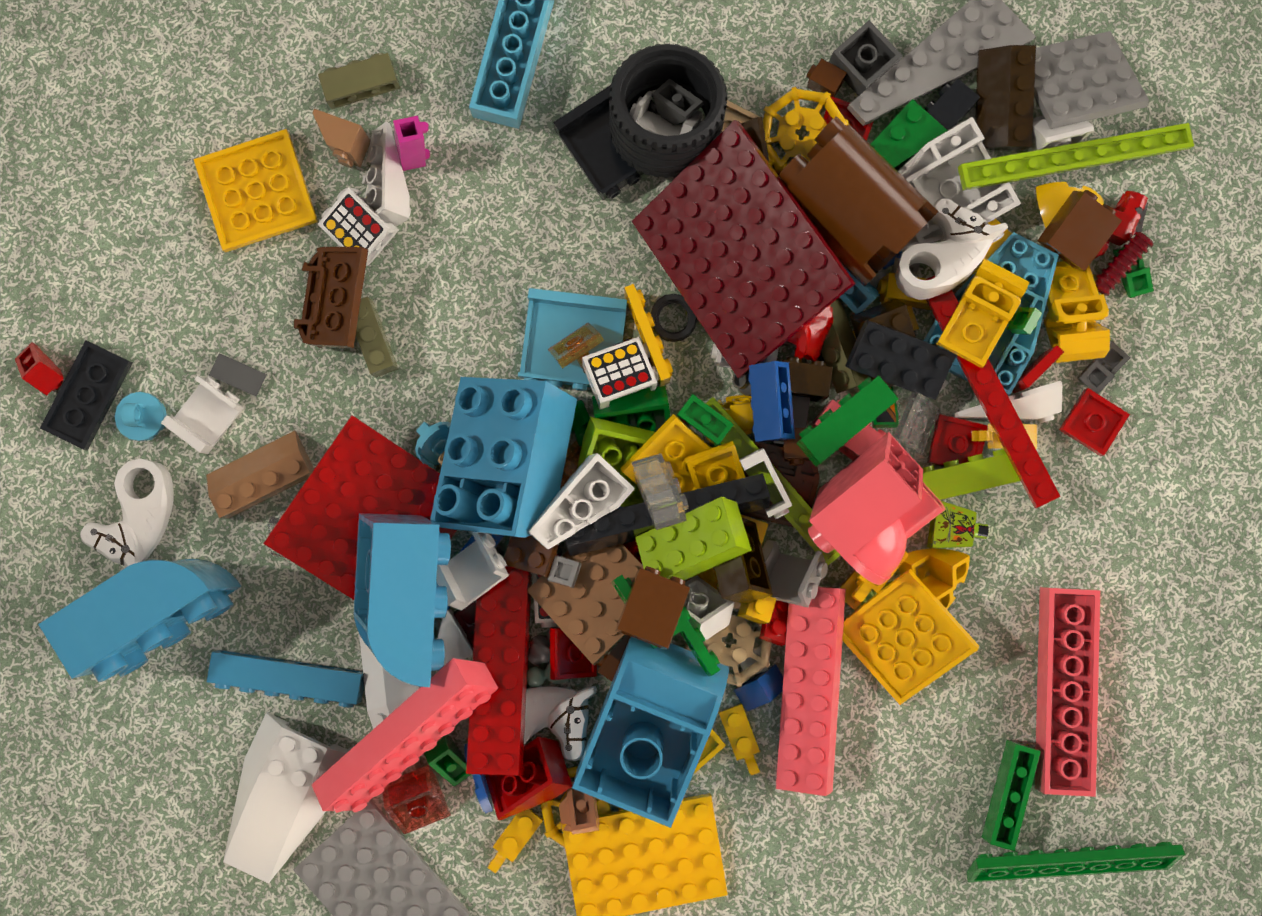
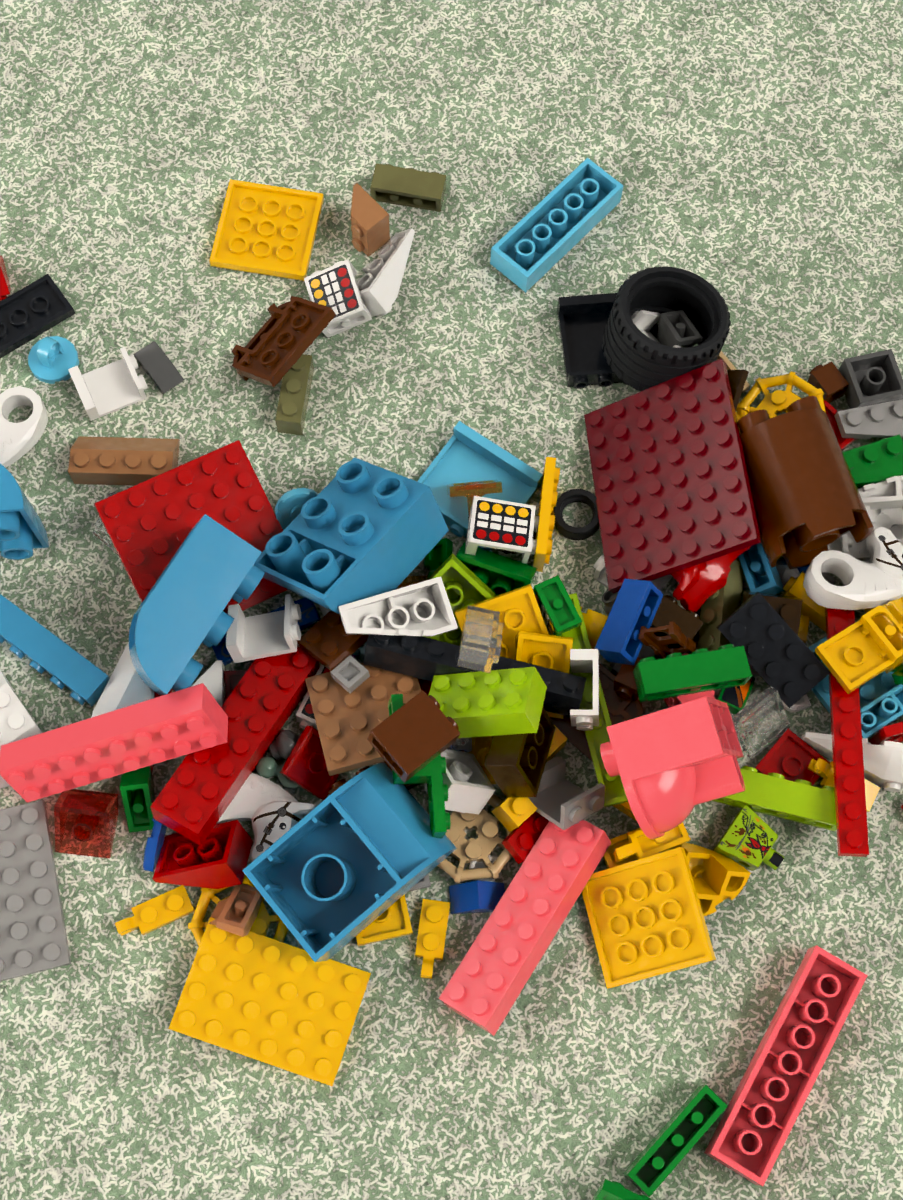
camera: 25 degrees right, 15 degrees down
dark pink brick [393,116,430,171] -> none
none -> reddish brown piece [639,621,696,659]

